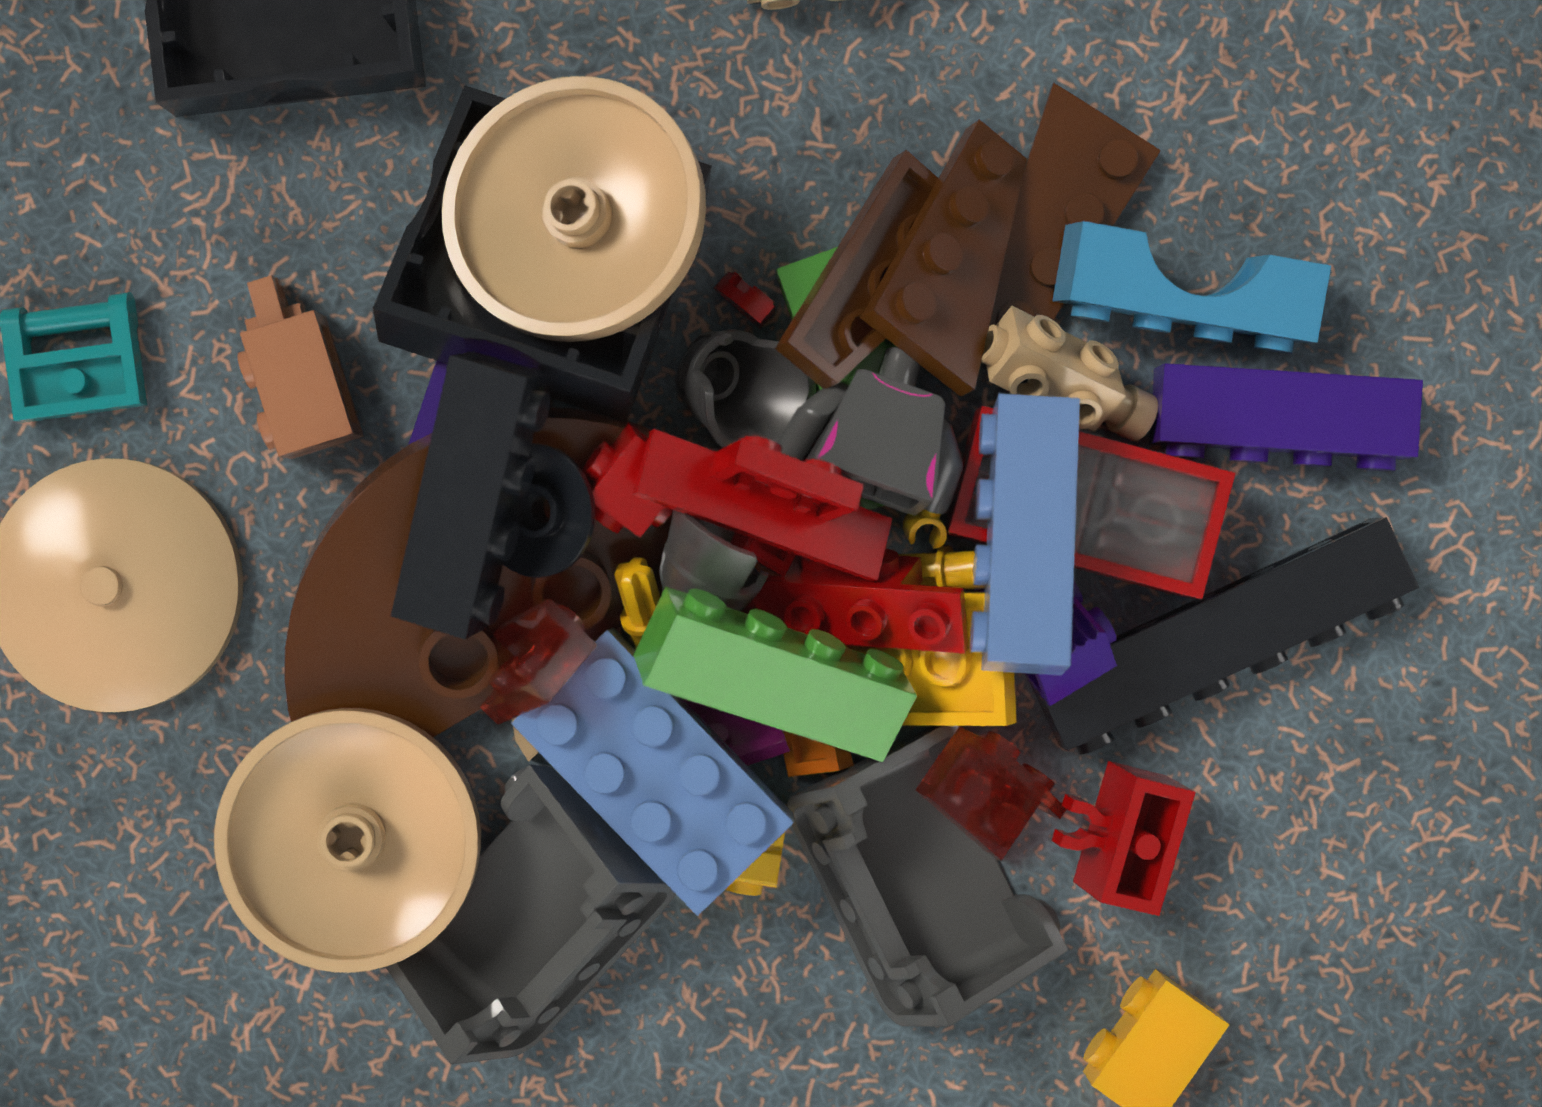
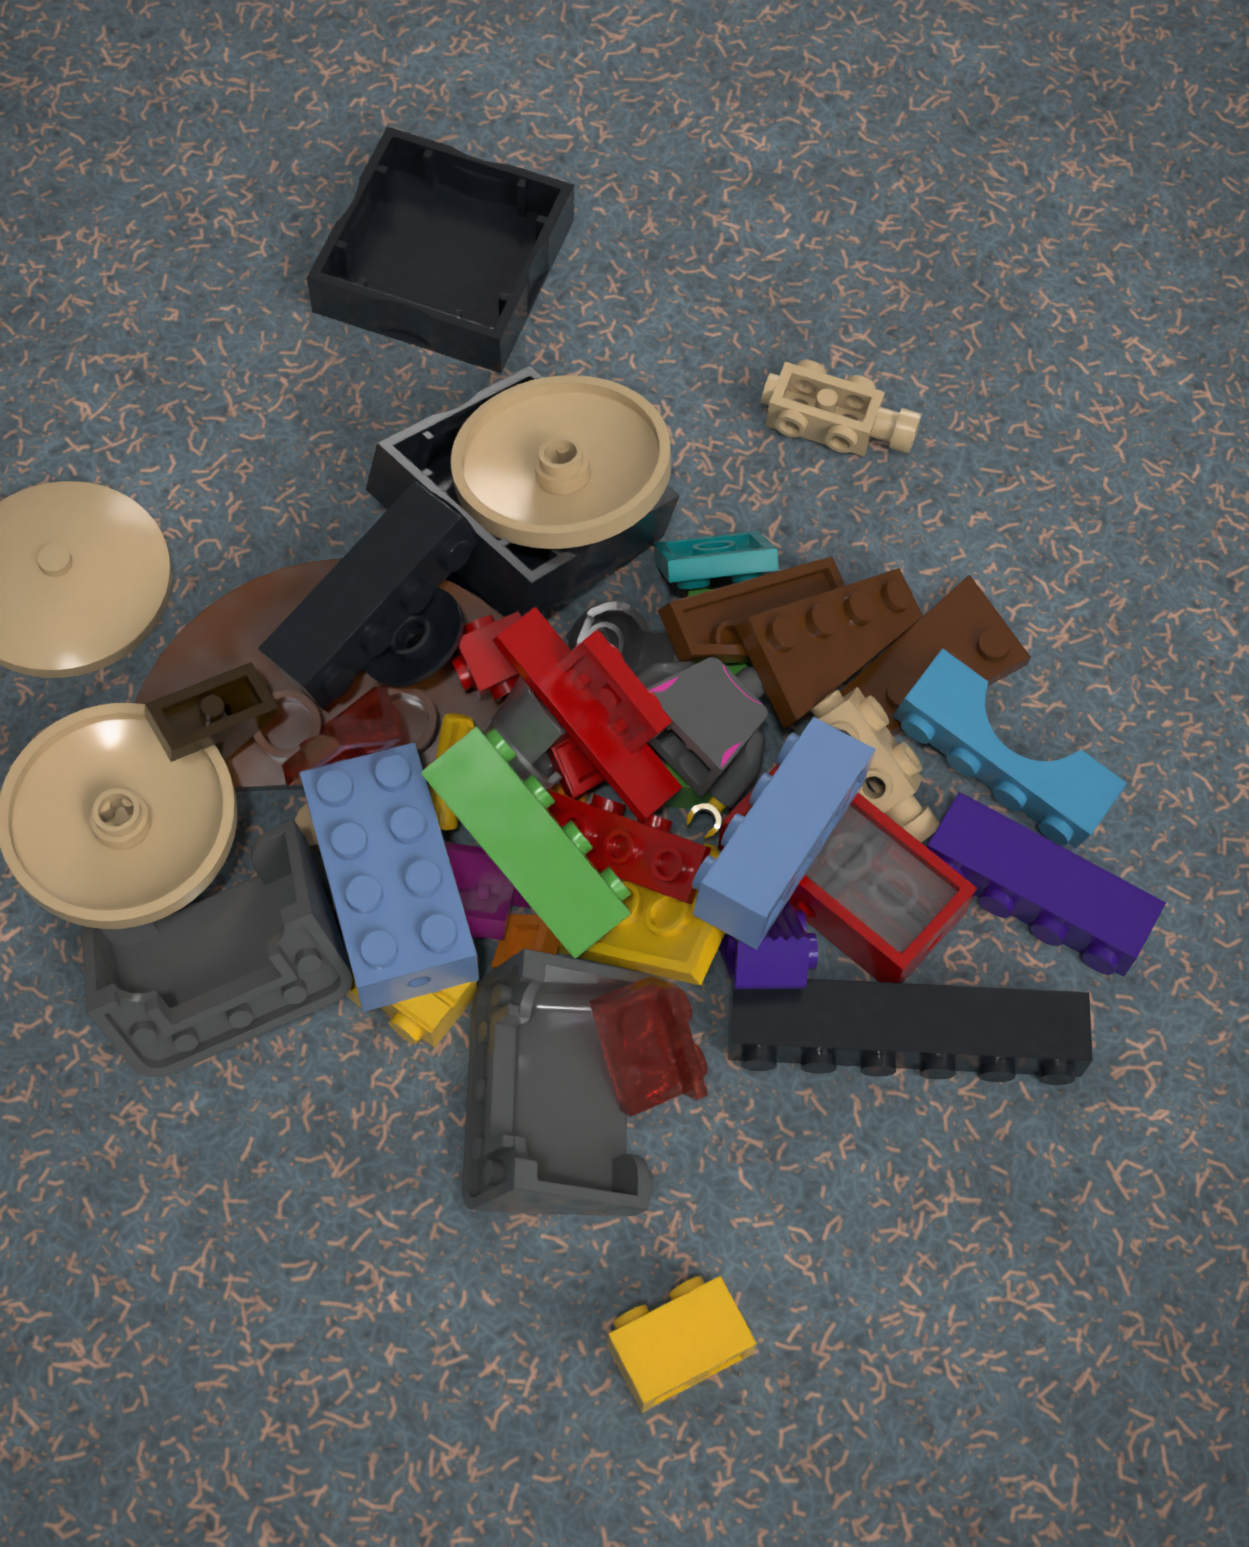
camera: 20 degrees right, 25 degrees down
teal plate [0,292,148,423] -> none
nougat hinge [237,275,364,459] -> none
red tile [713,271,775,329] -> none
red brick [1051,761,1196,916] -> none
none -> dark brown slope [144,662,279,762]
none -> teal plate [653,530,779,589]

